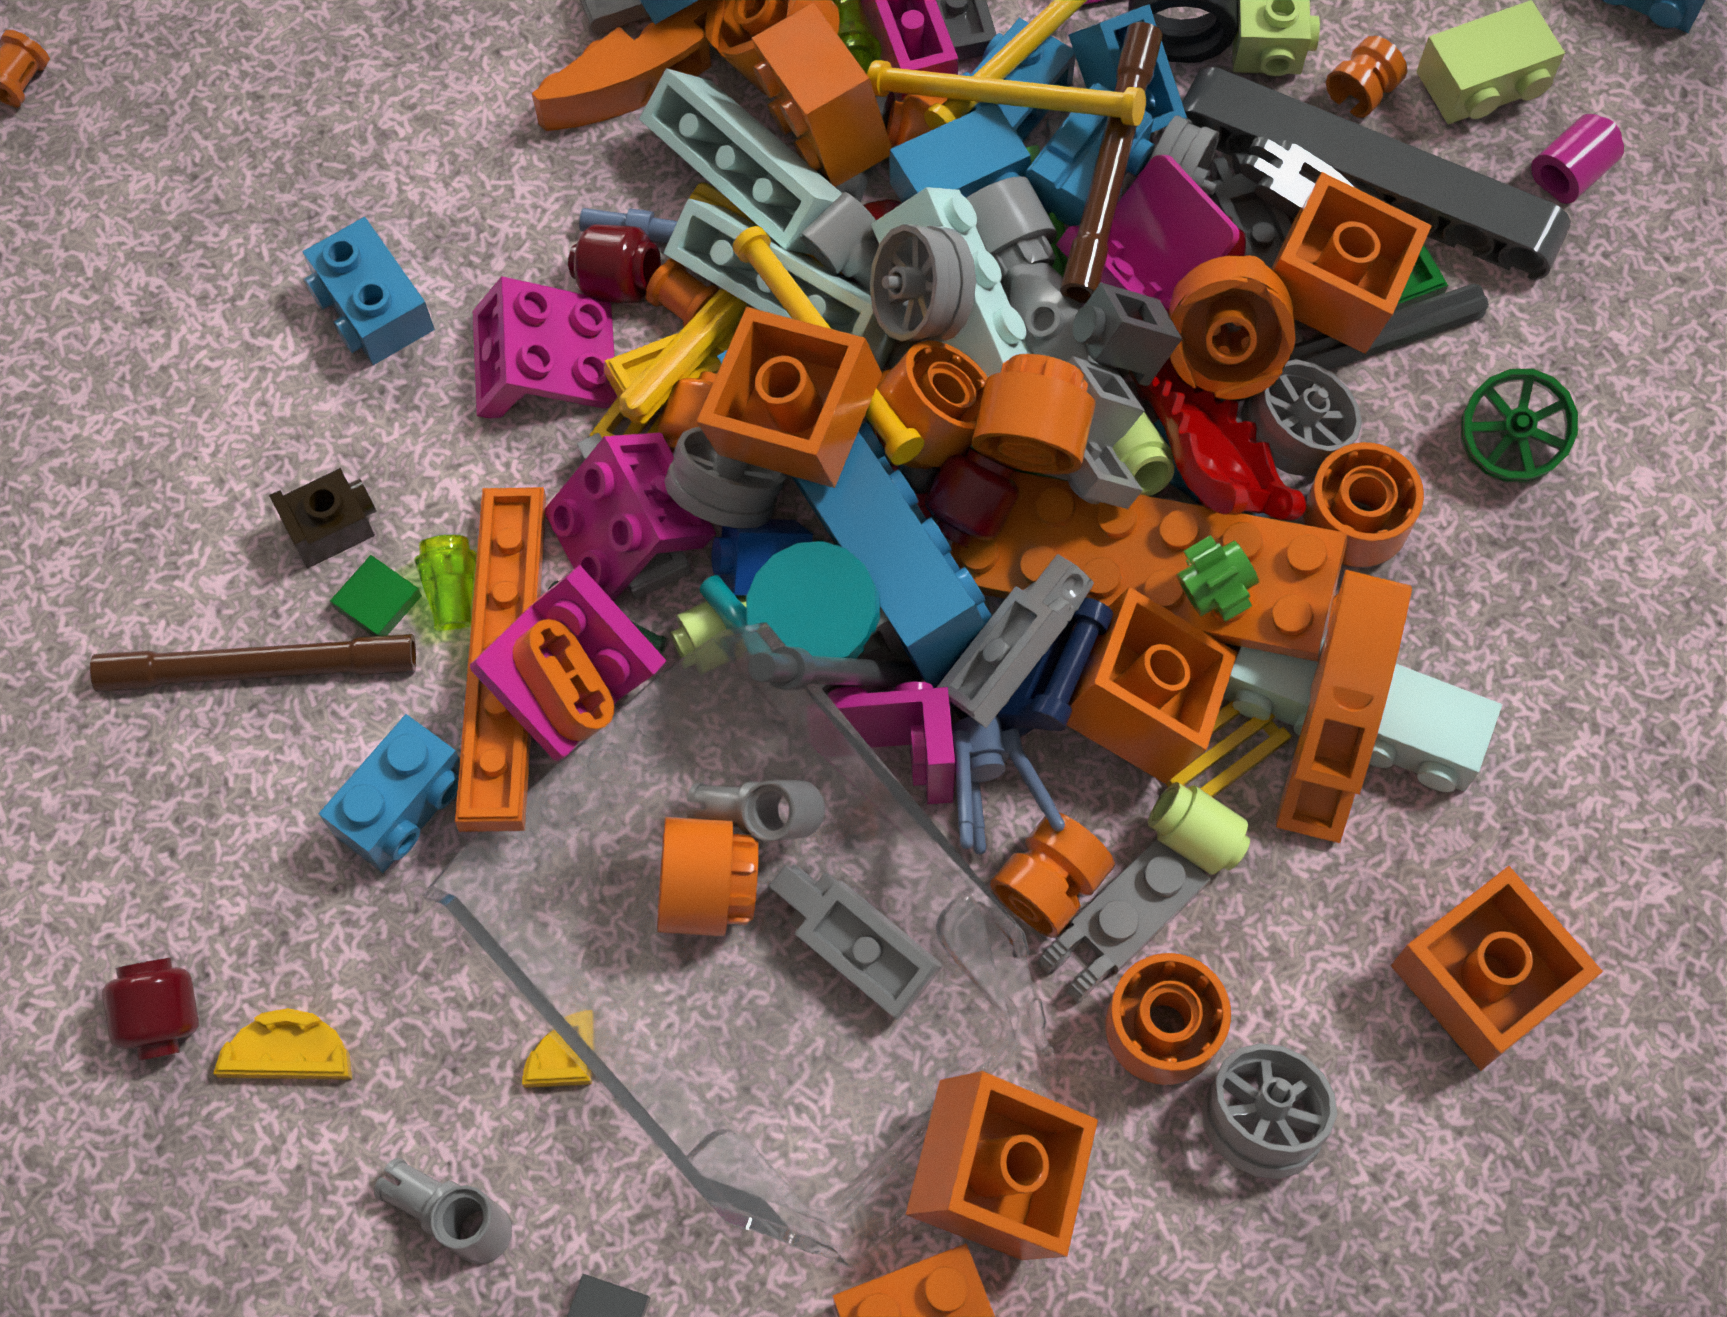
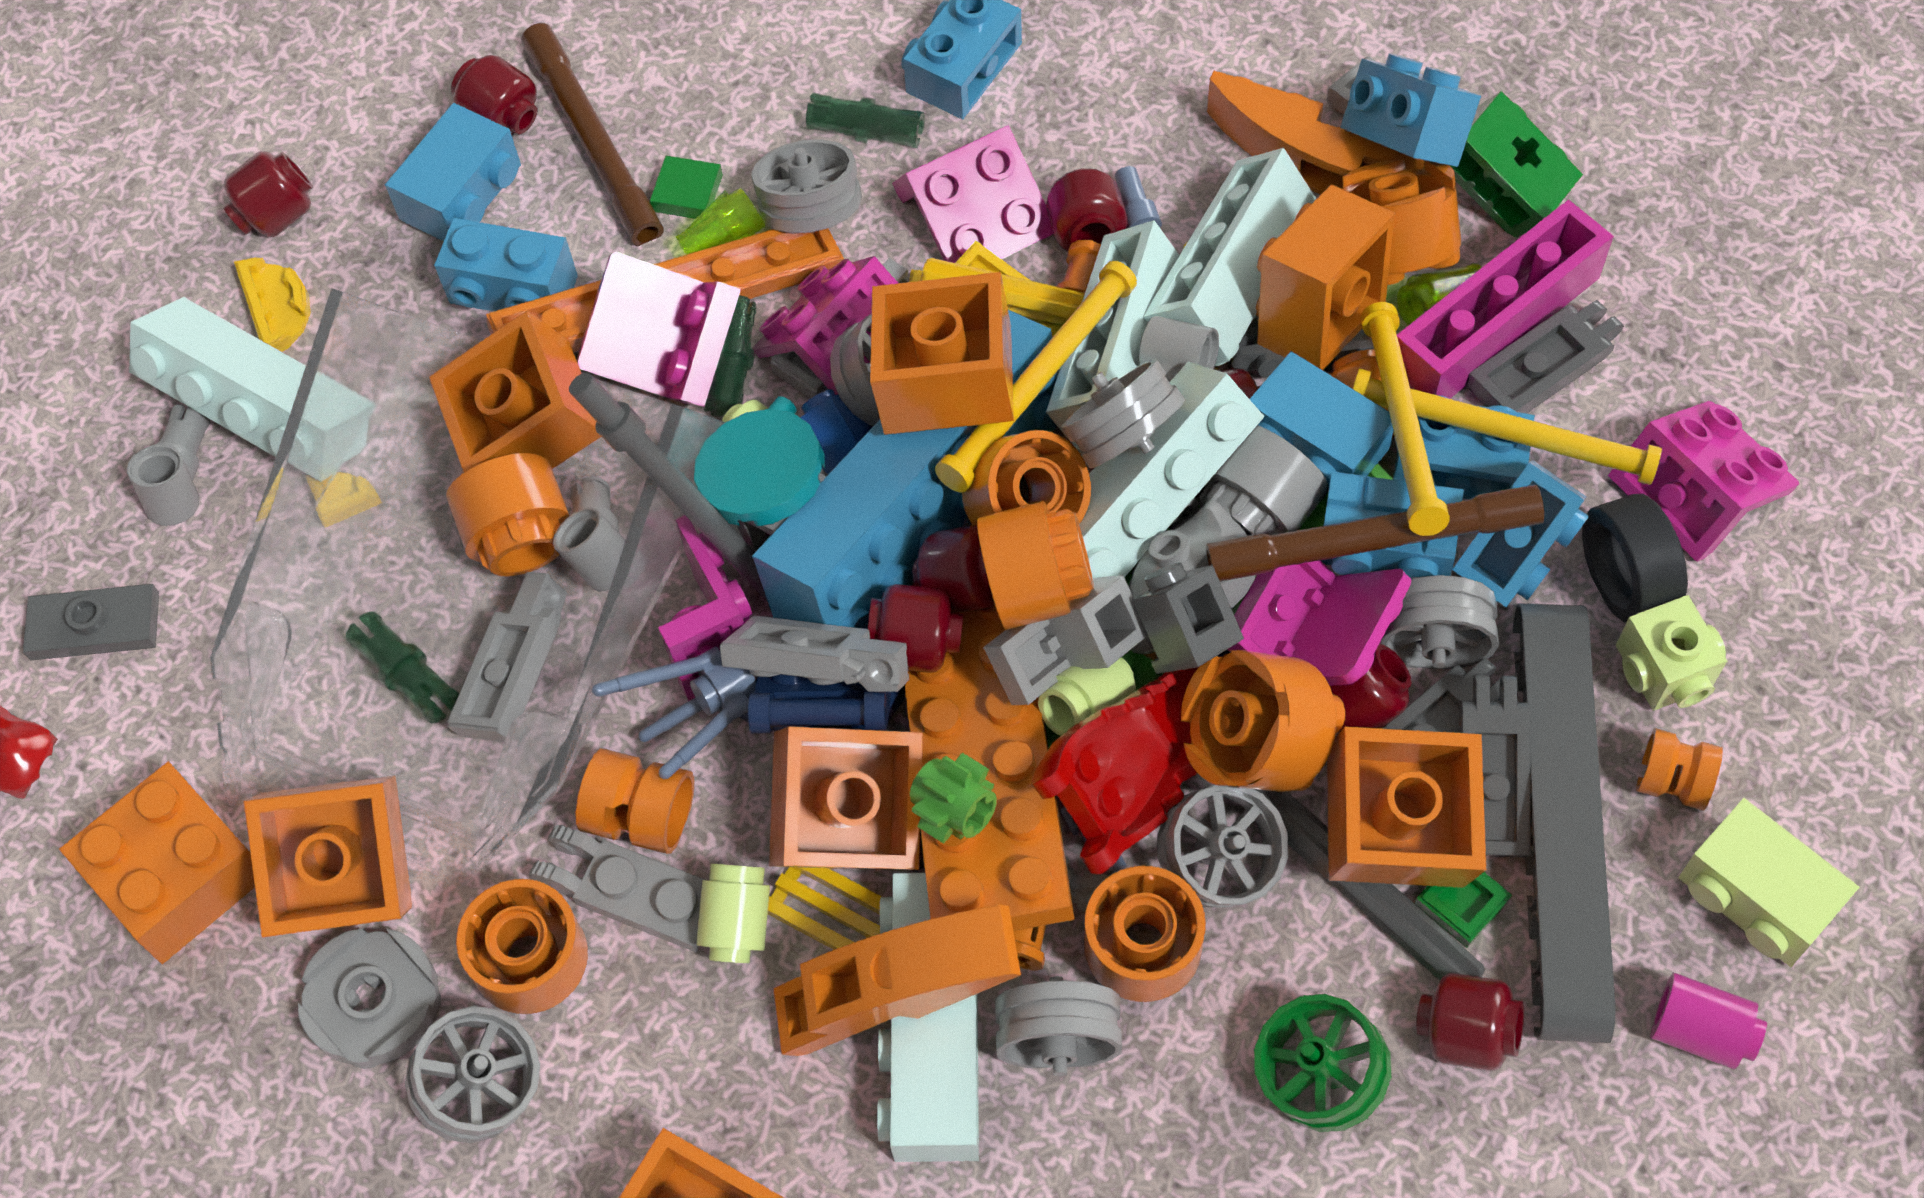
camera: 70 degrees right, 5 degrees down
dark brown brick [269,468,377,569] -> none
orange beam [513,619,614,741] -> none
none -> light aqua brick [129,297,369,479]
none -> light grey plate [298,928,441,1069]
none -> clear green pin [345,611,459,724]
none -> dark azure brick [385,103,521,241]
none -> orange brick [429,310,601,472]
none -> dark red head [451,55,538,135]
none -> light grey wheel [751,139,862,233]
none -> clear green pin [806,92,925,148]
none -> dark red head [868,584,963,673]
none -> light grey wheel [995,976,1122,1076]
none -> dark red head [1416,973,1524,1072]

